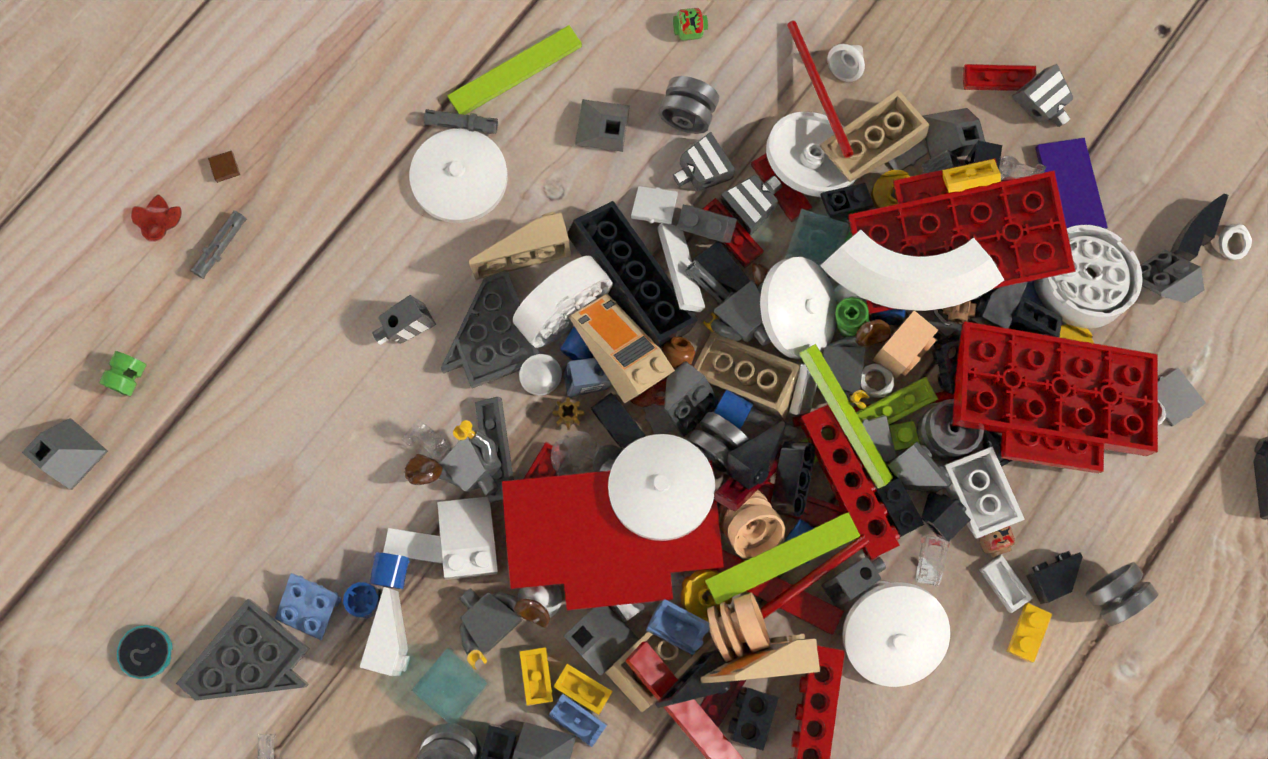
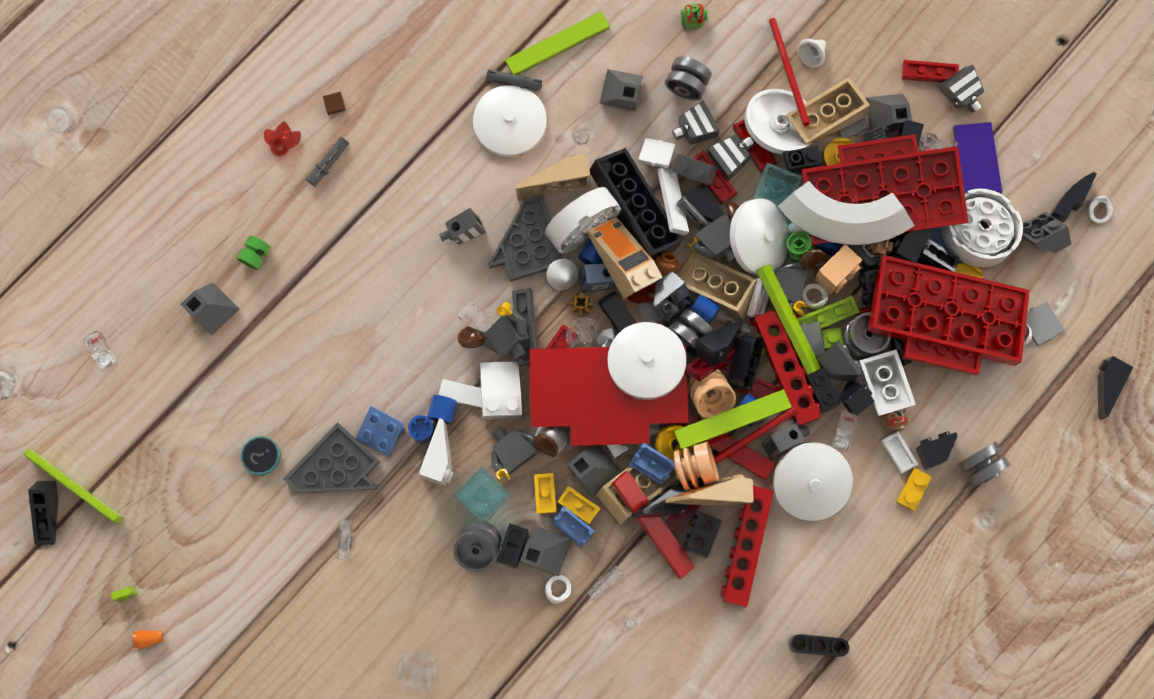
camera: 10 degrees right, 0 degrees up
yellow plate [942,159,1001,193] -> none

